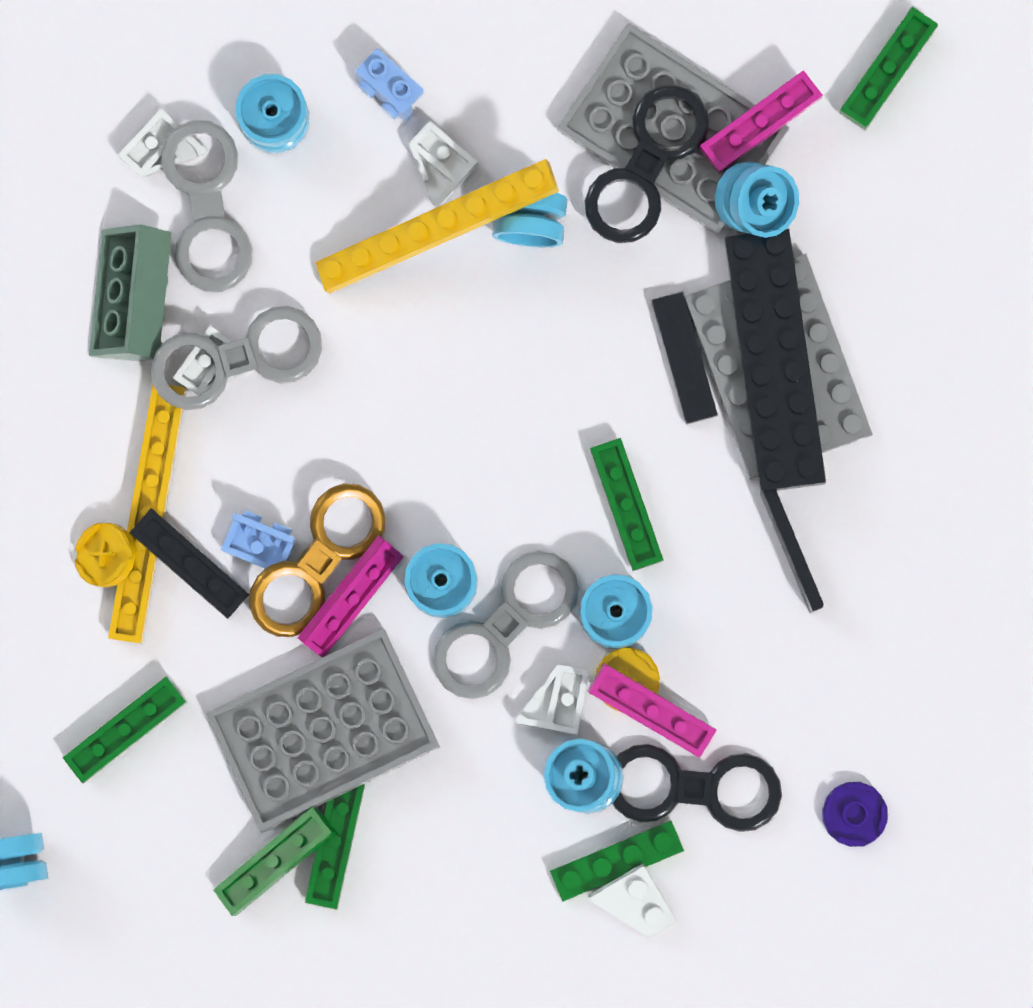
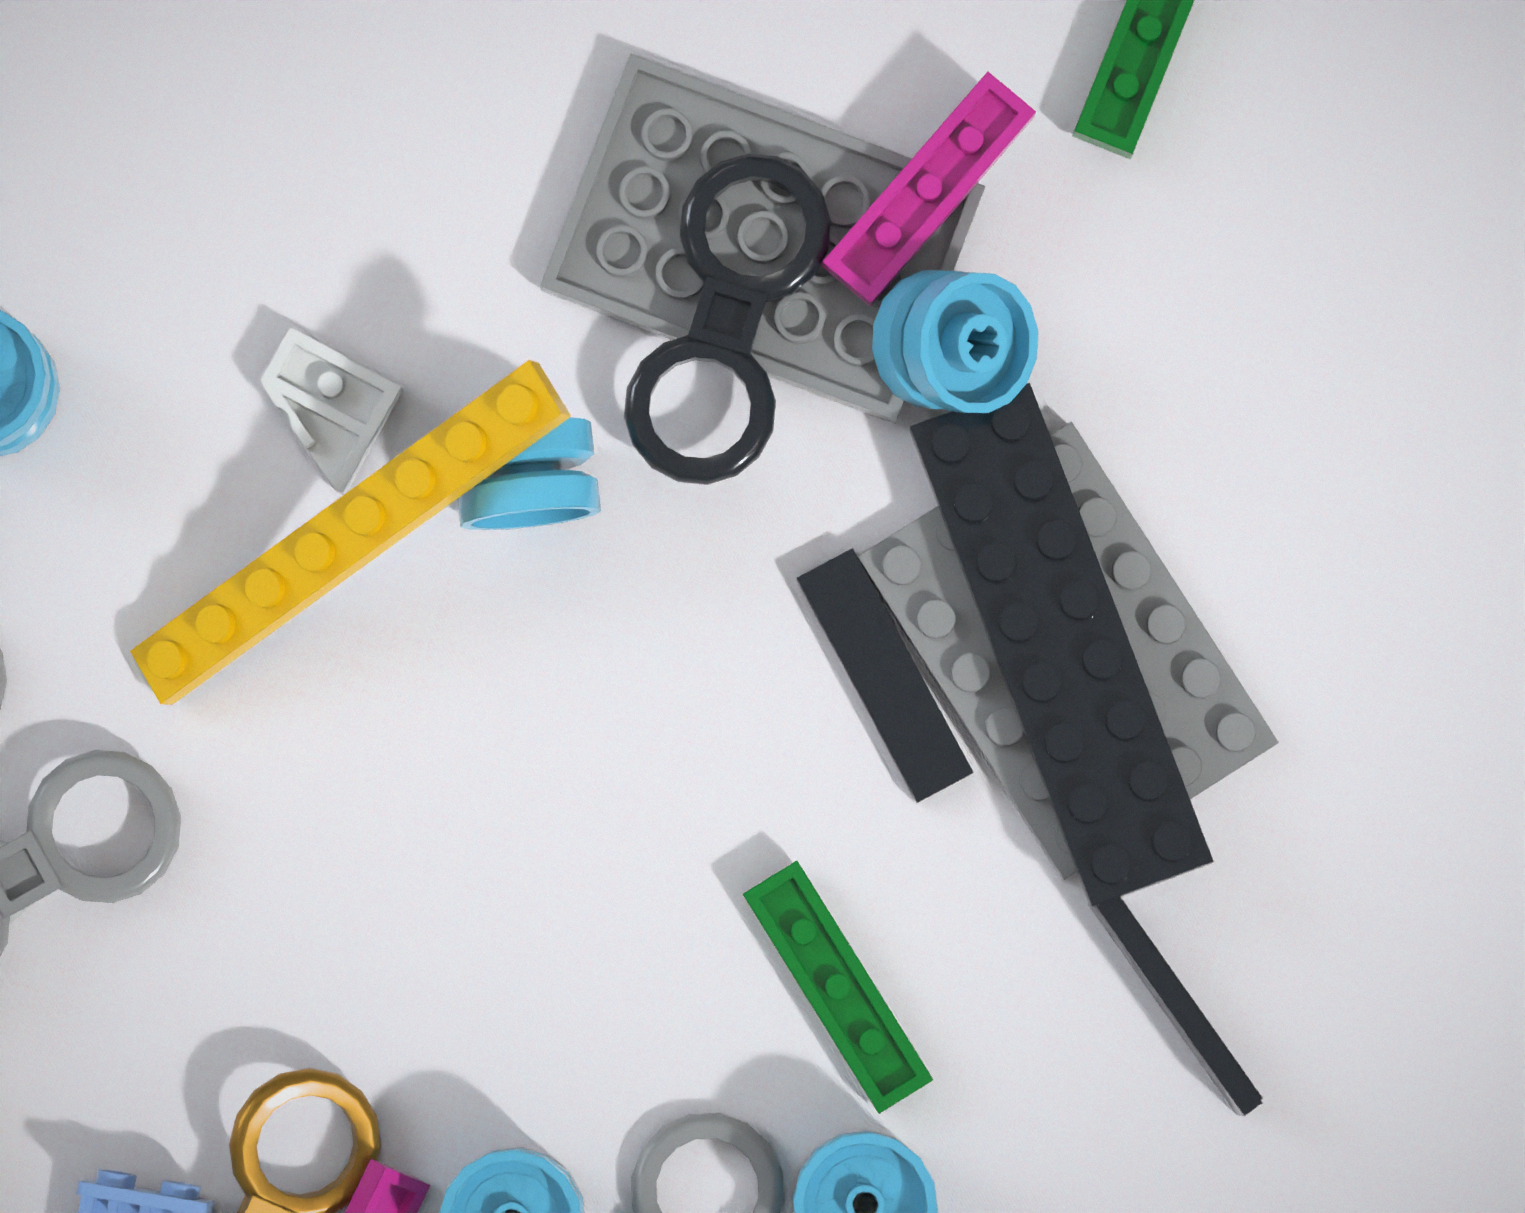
camera: 20 degrees left, 0 degrees up
light blue bracket [355,49,424,123] -> none

